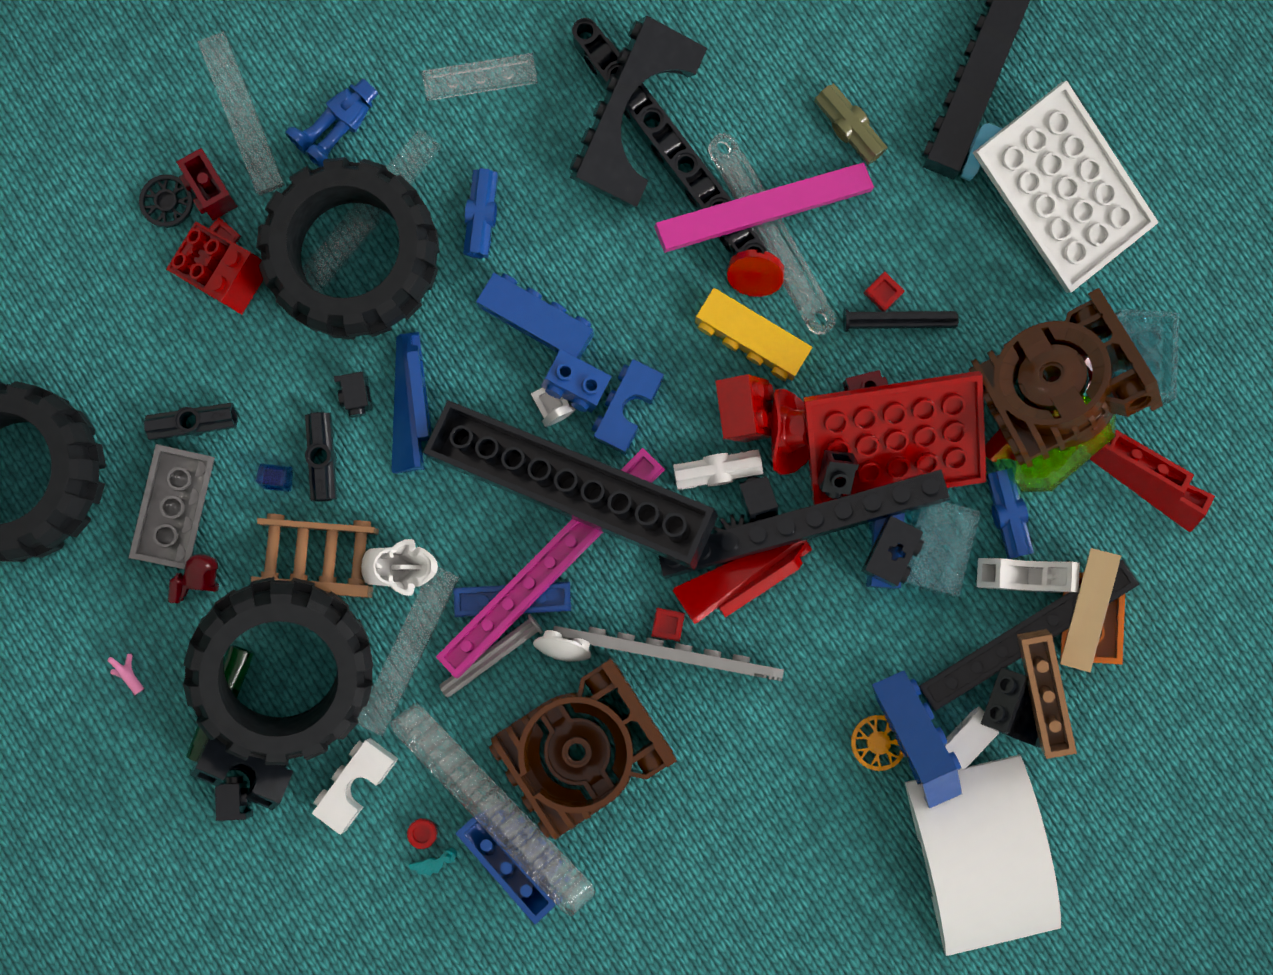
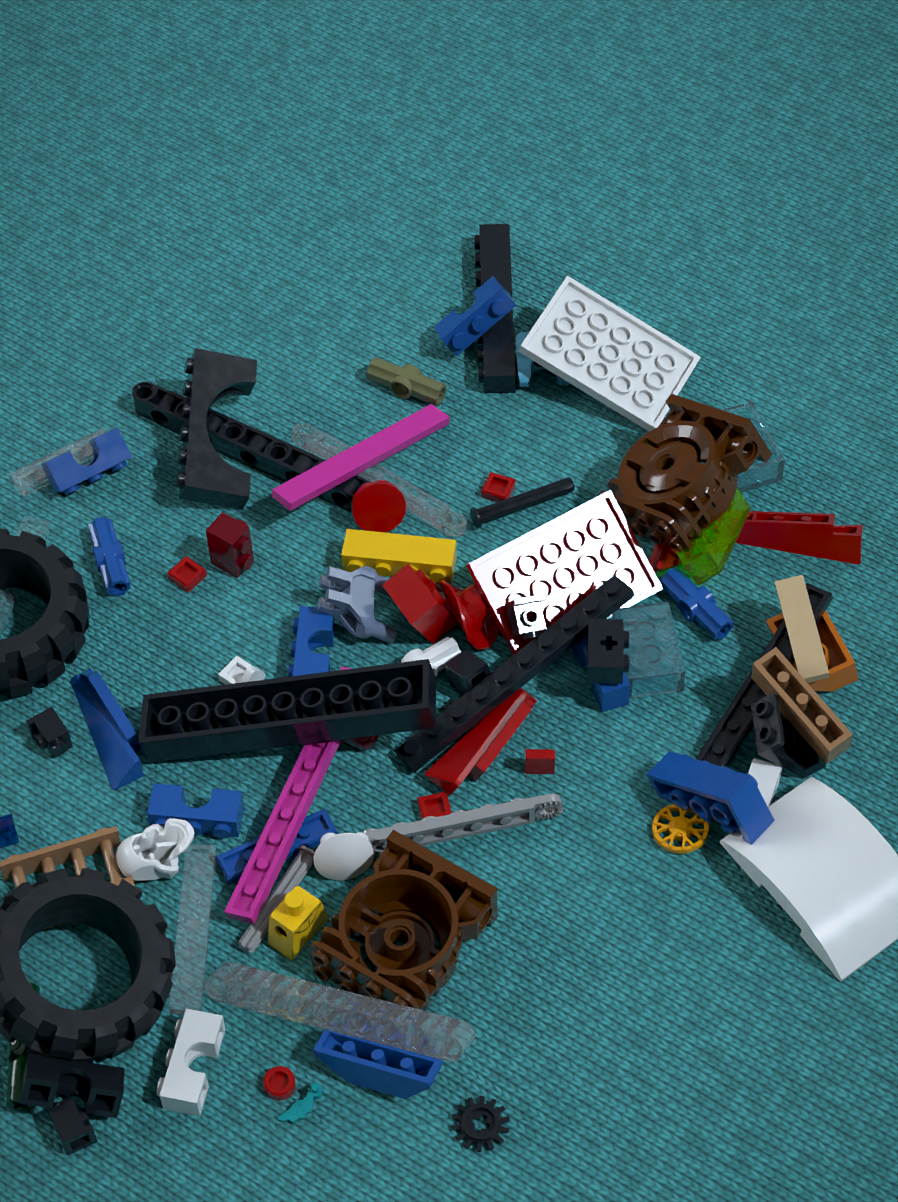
camera: 25 degrees left, 30 degrees down
black piece [305,412,337,502] -> none
blue brick [476,273,594,359] -> none
blue brick [541,349,612,413] -> none
white arch [977,558,1080,593] -> none
none -> blue arch [41,428,132,495]
none -> blue arch [147,783,245,838]
none -> red tile [167,556,207,593]
none -> dark red brick [205,512,254,579]
none -> yellow torso [268,886,329,961]
none -> sand blue connector [318,566,397,644]
none -> blue arch [434,276,517,356]
none -> black gear [452,1096,510,1152]
none -> red tile [525,749,555,774]

